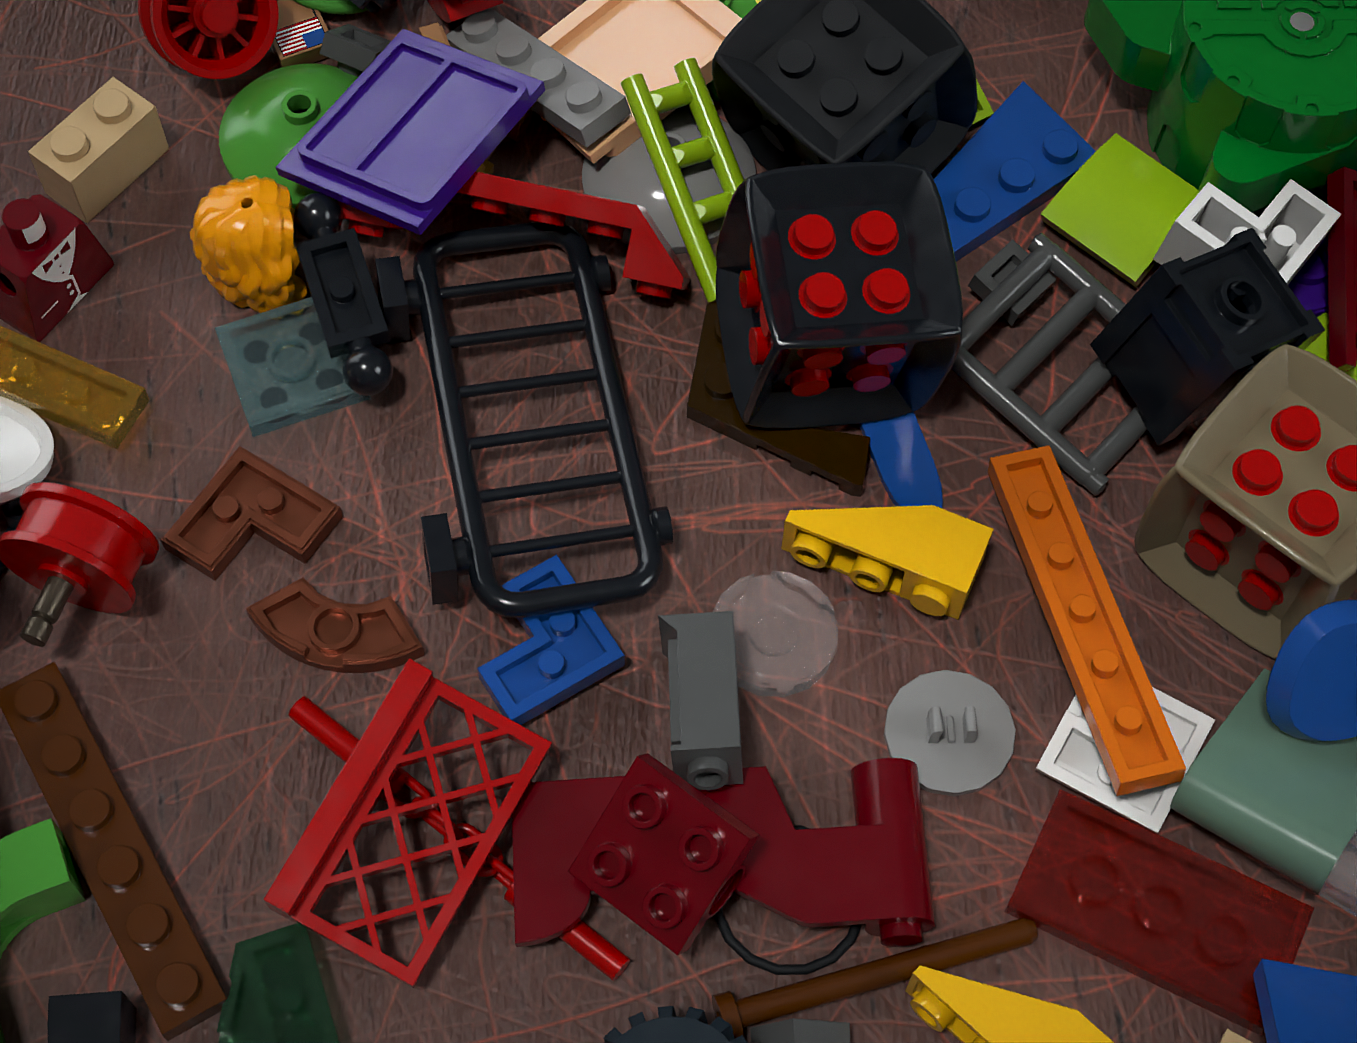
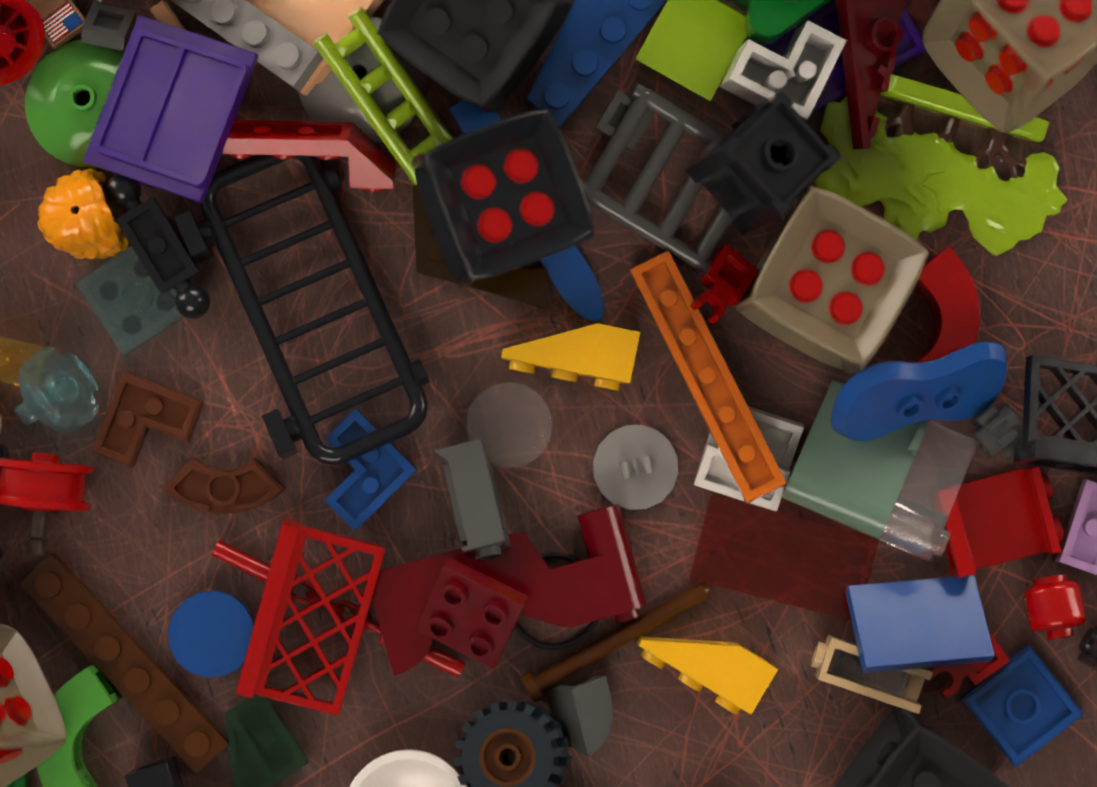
camera: 10 degrees left, 25 degrees up
none -> clear light blue tile [13,347,100,432]
none -> blue tile [168,590,254,678]
none -> red plate [690,243,759,324]

